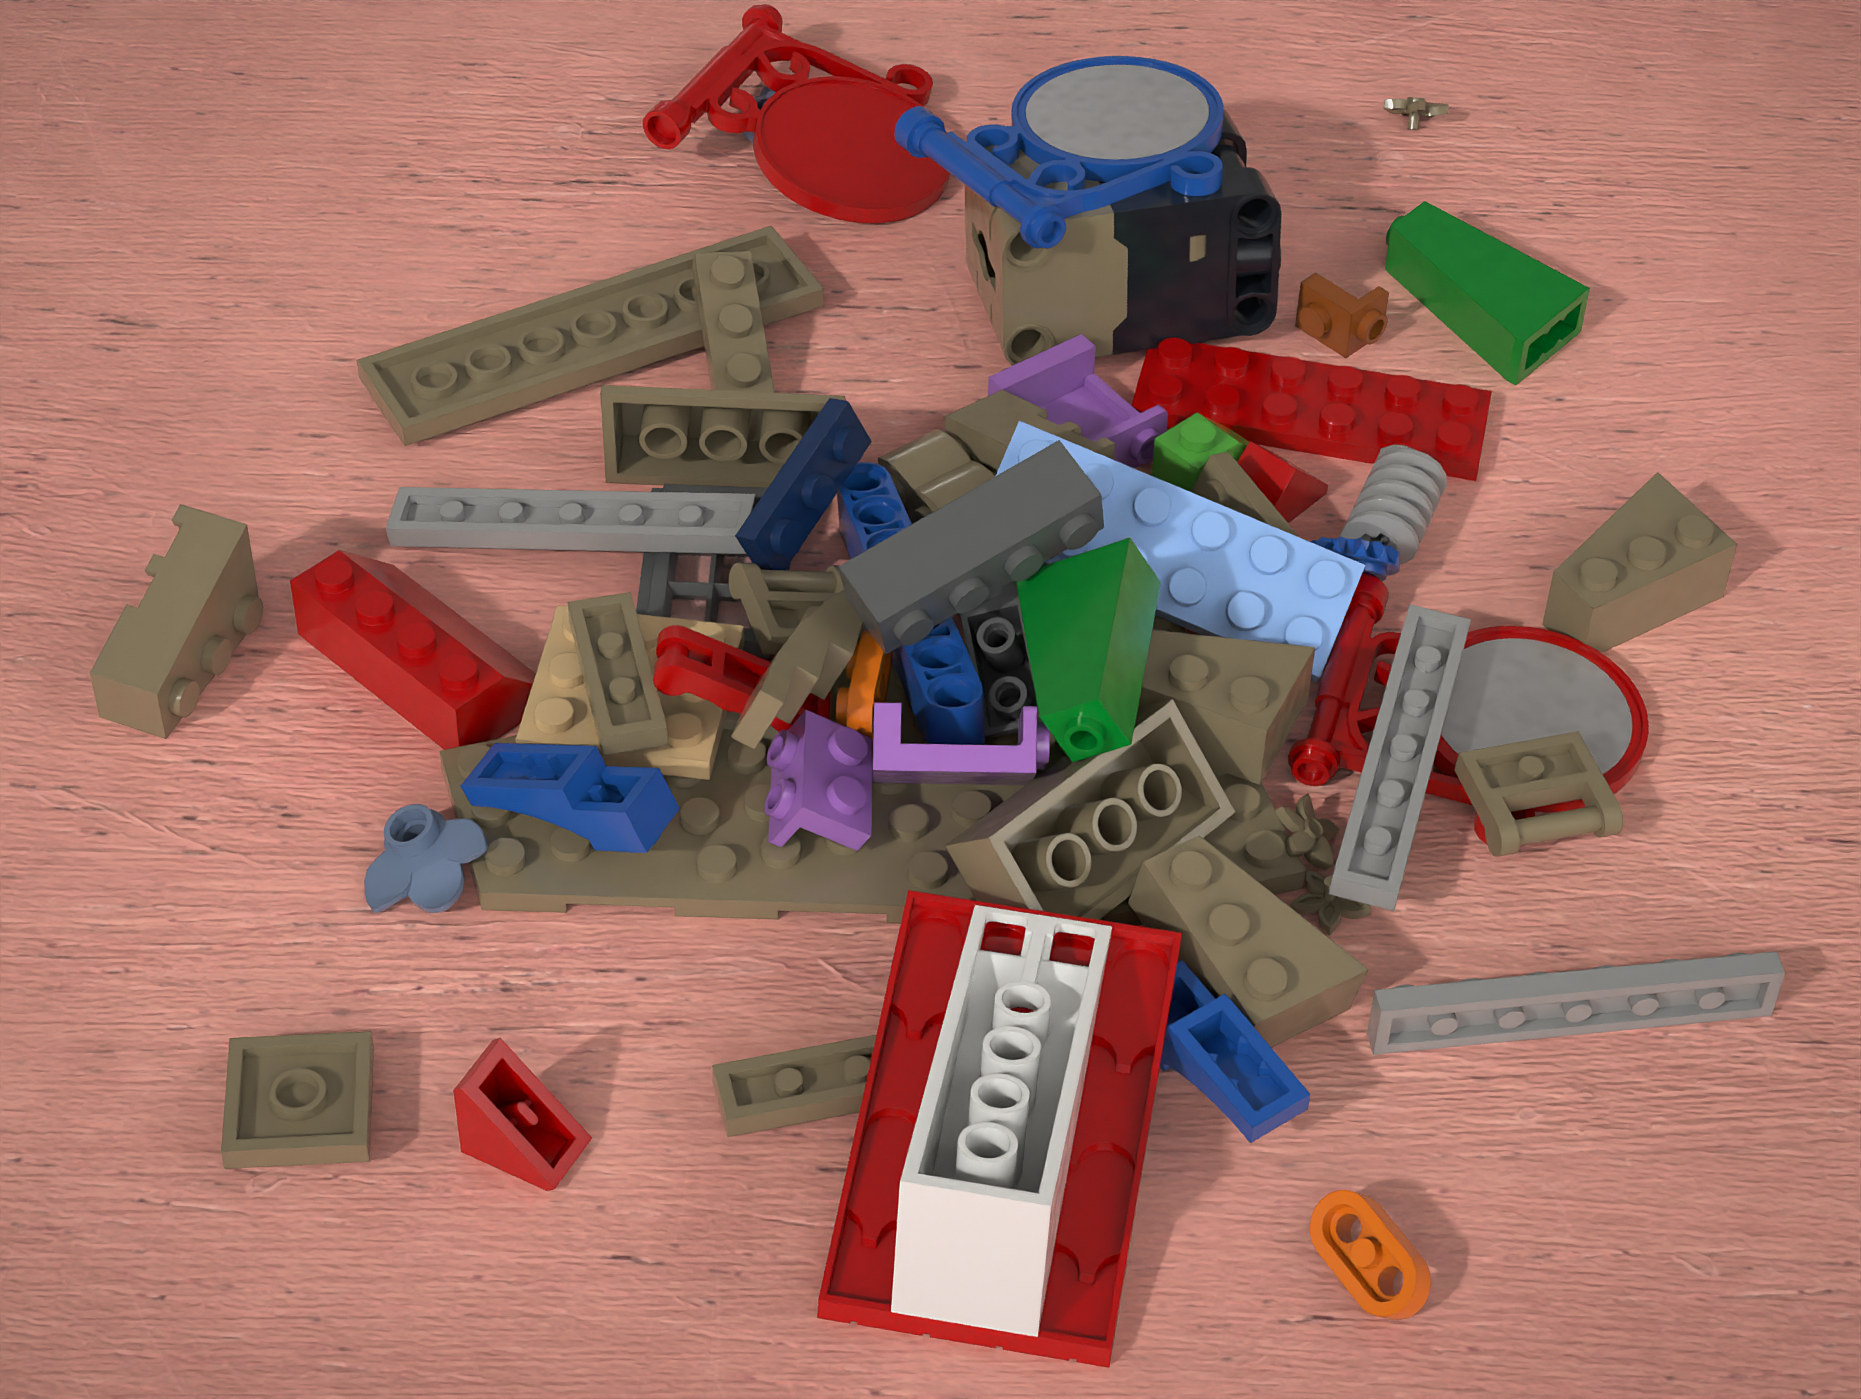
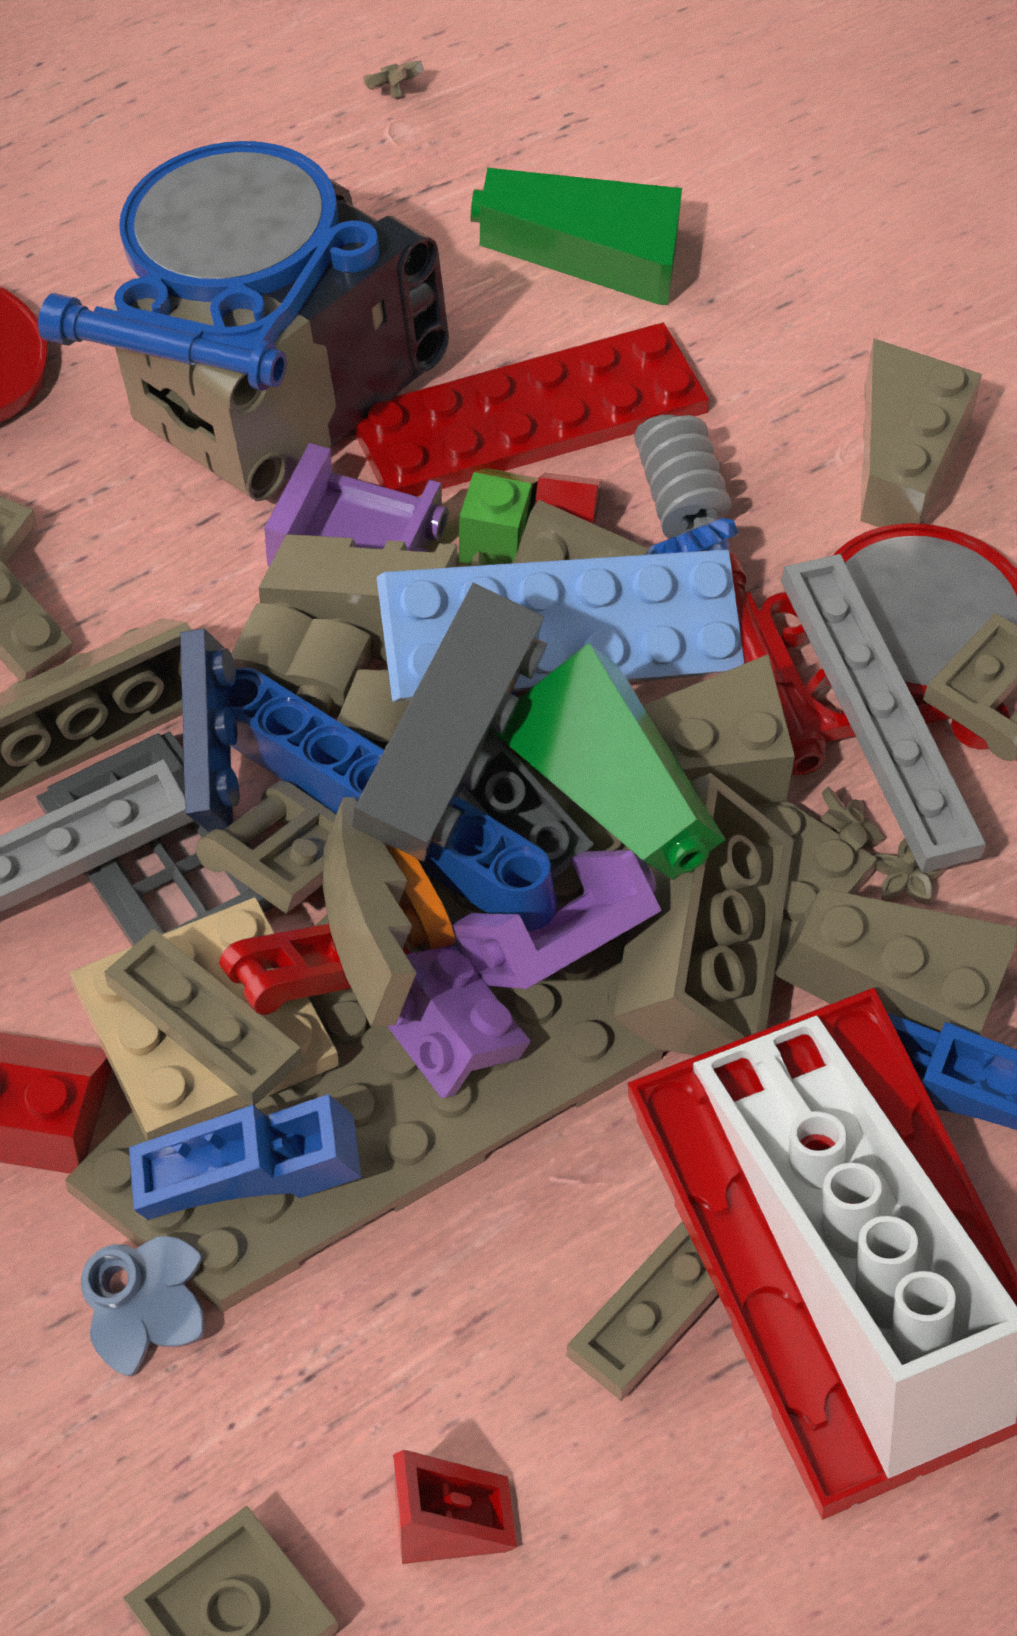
camera: 35 degrees left, 10 degrees up
dark orange bracket [1295,273,1389,358] -> none

